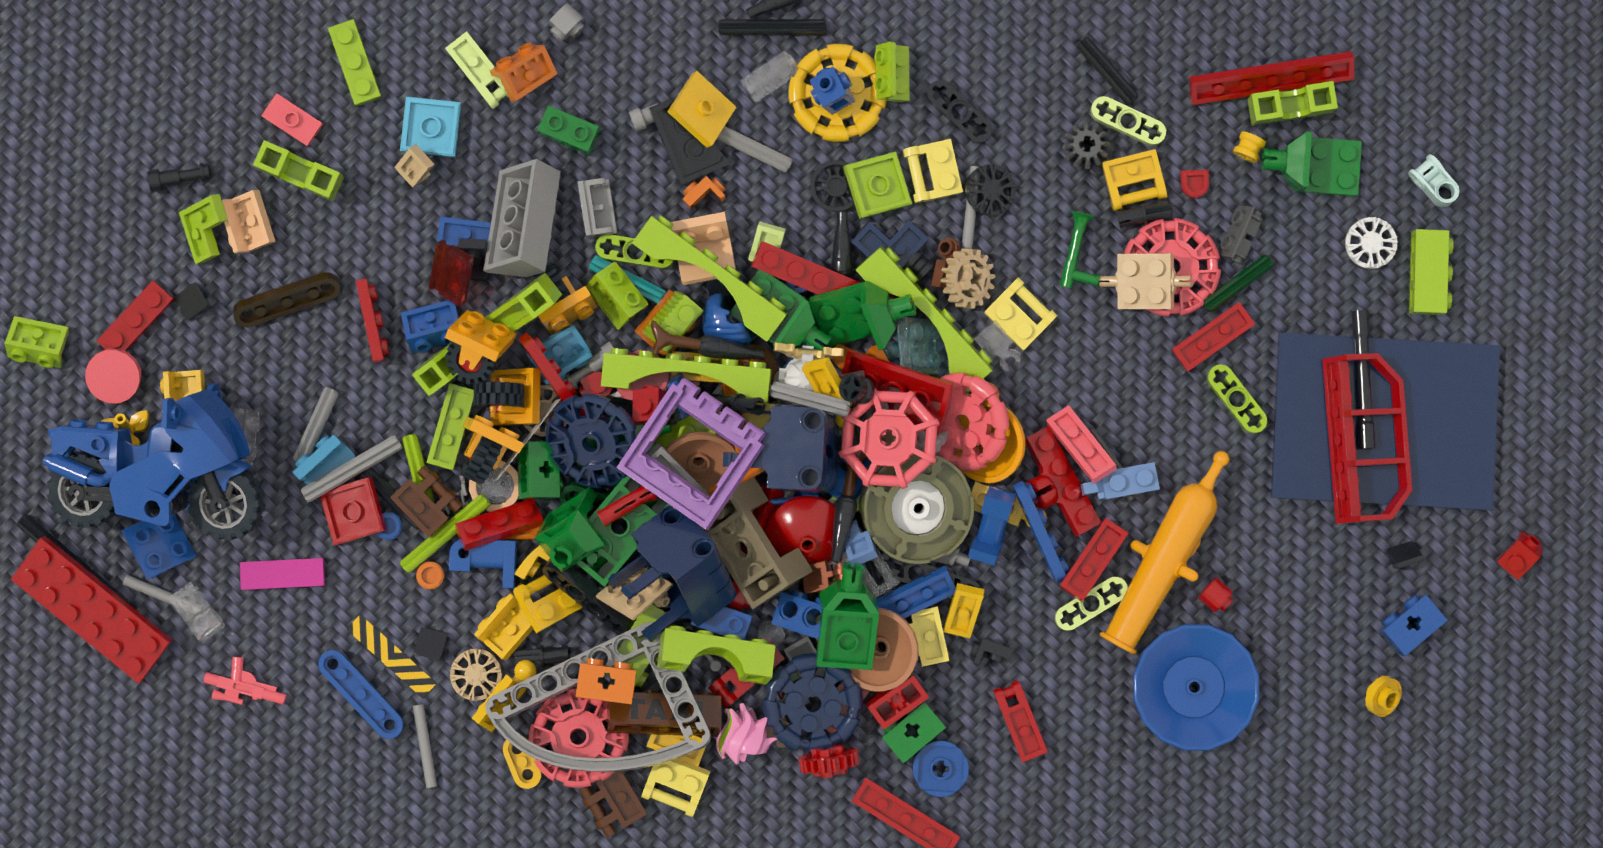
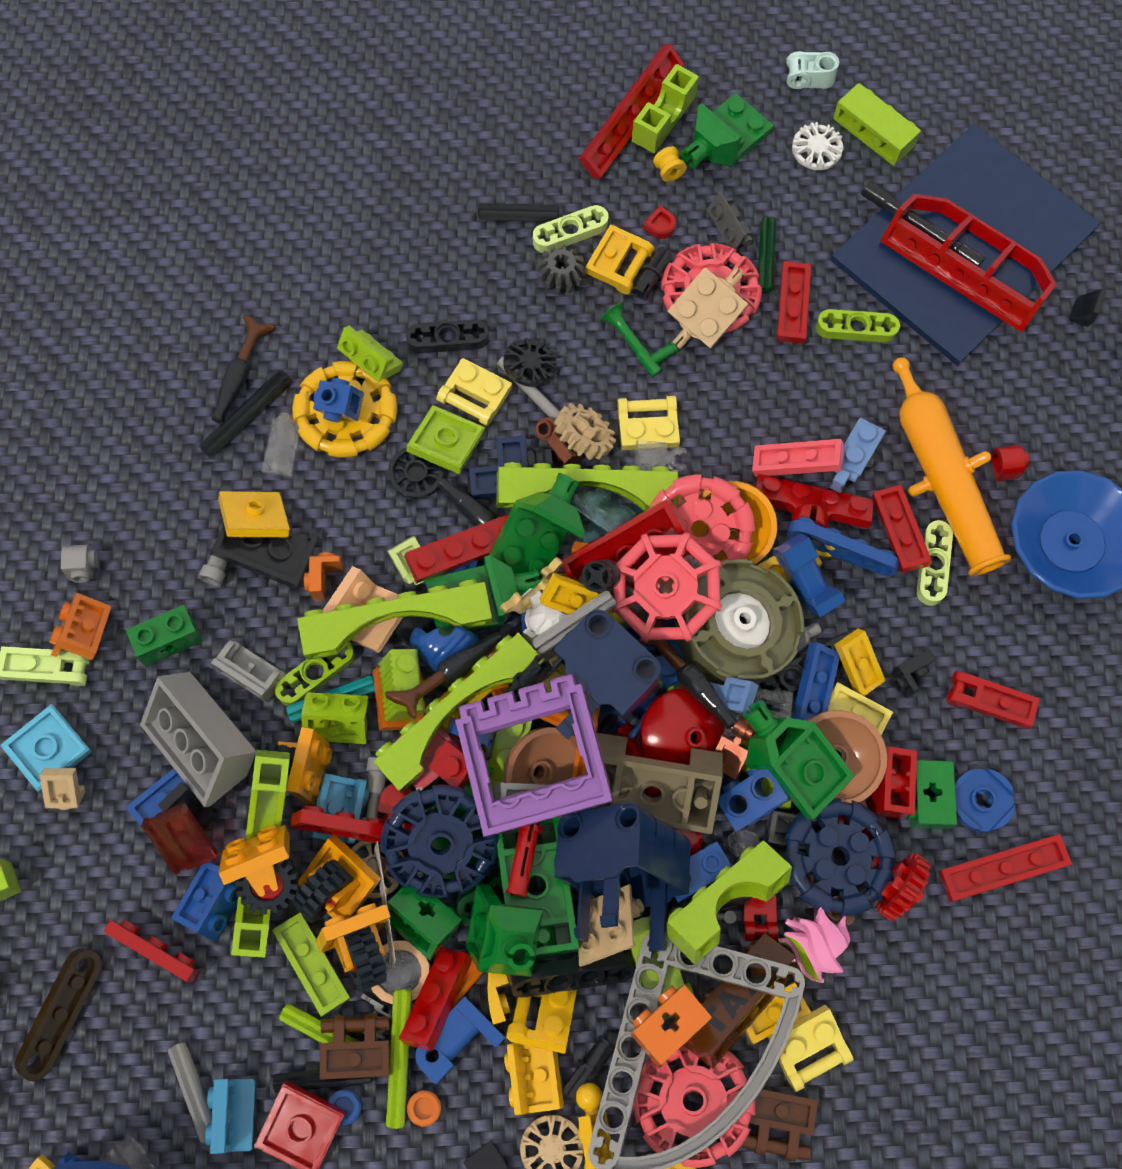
camera: 50 degrees left, 15 degrees down
light grey axle [301,436,402,502] -> none
light grey axle [717,126,792,172] -> none

